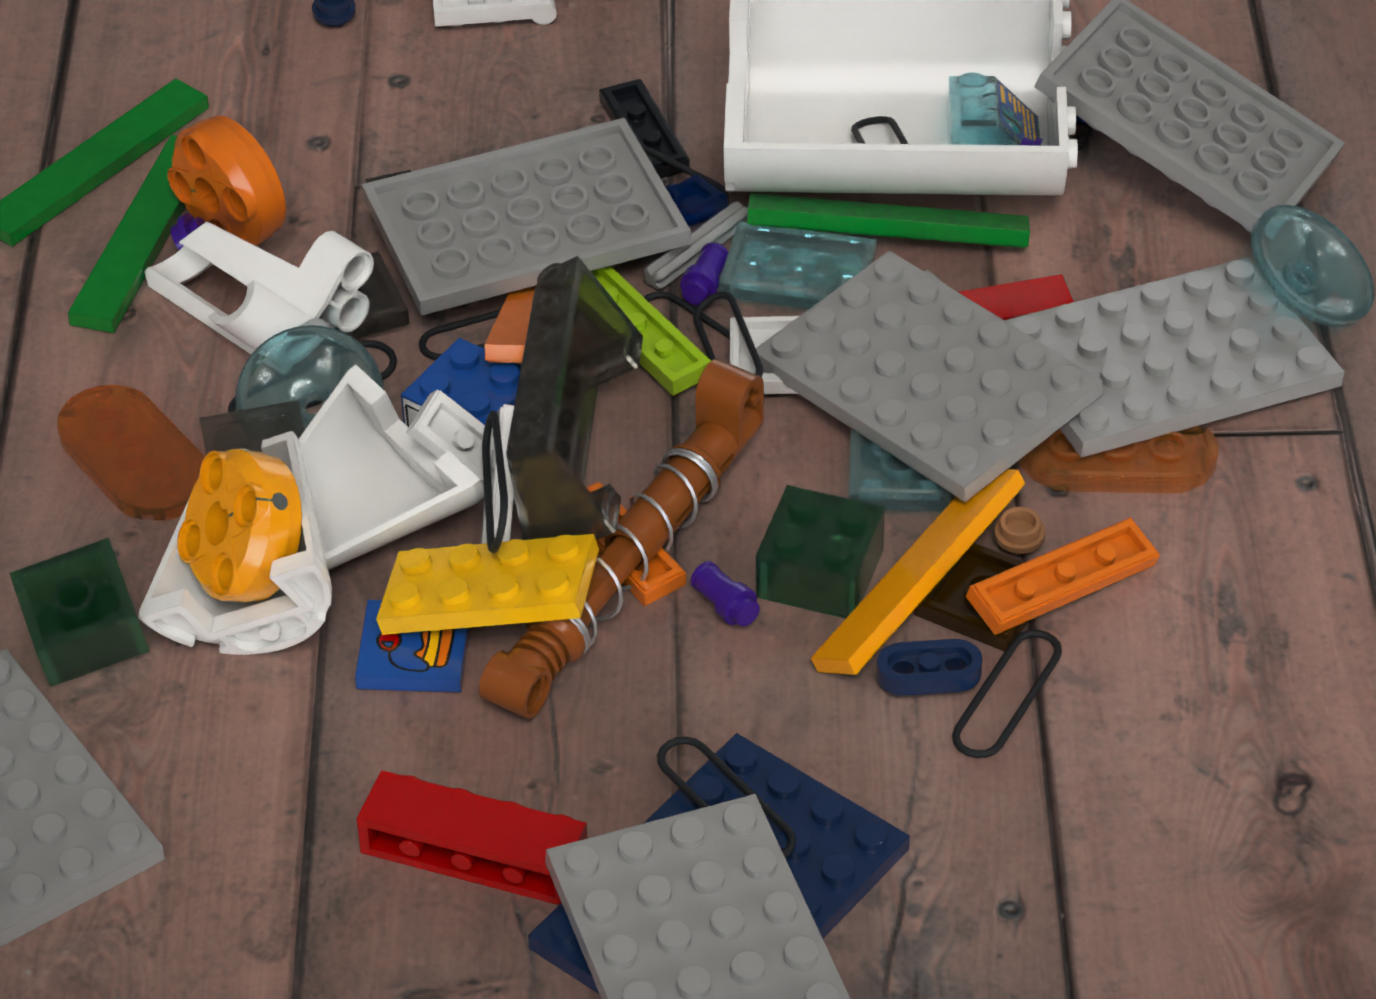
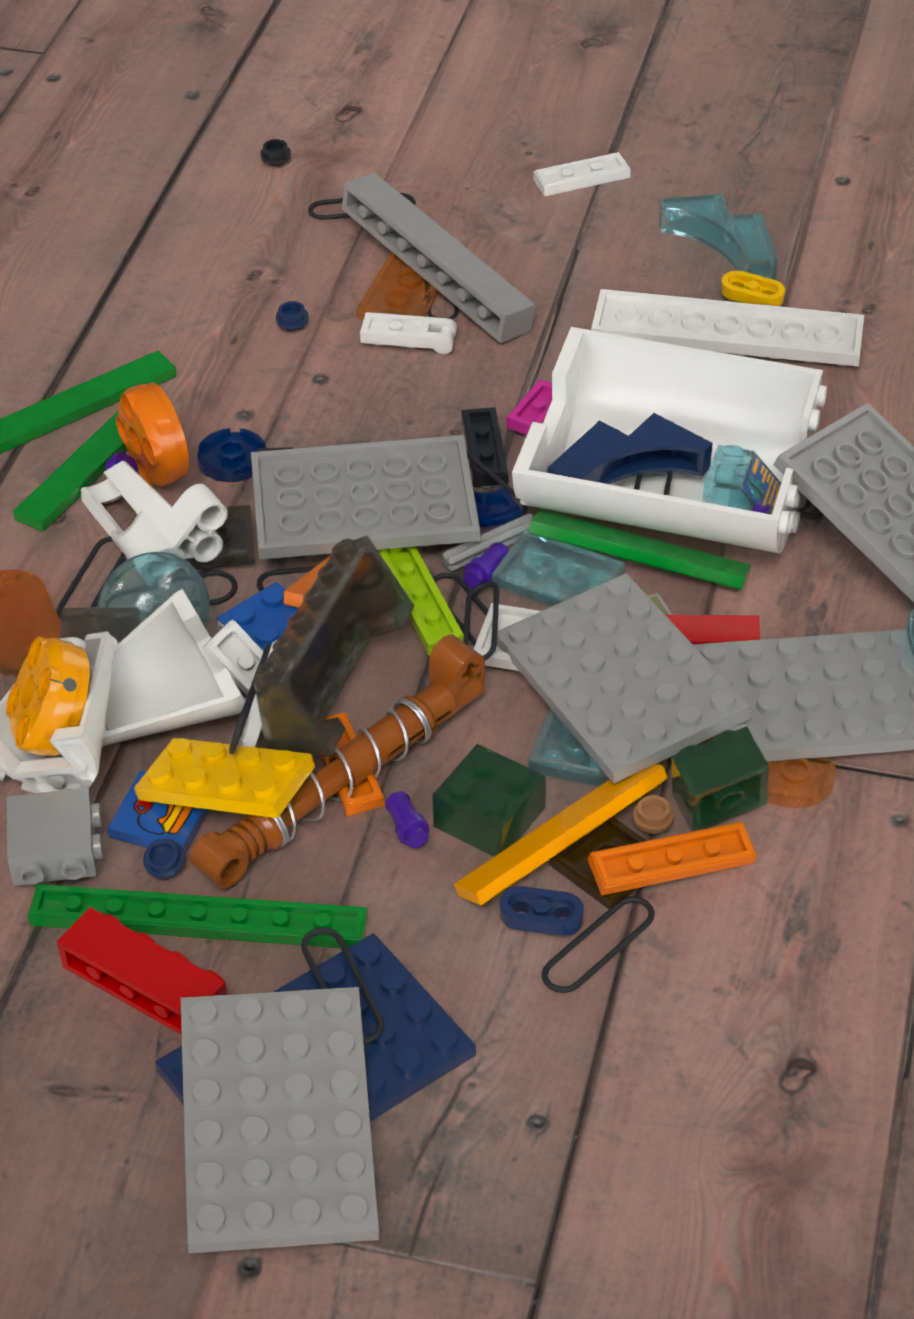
camera: 15 degrees right, 0 degrees up
none -> light grey brick [6,787,103,886]
none -> green tile [27,884,368,948]
none -> black piece [57,536,126,623]
none -> dark blue plate [143,839,185,879]
none -> clear blue tile [197,428,266,483]
none -> dark pink plate [506,379,552,435]
none -> dark blue arch [547,413,713,484]
none -> clear green brick [671,726,769,832]

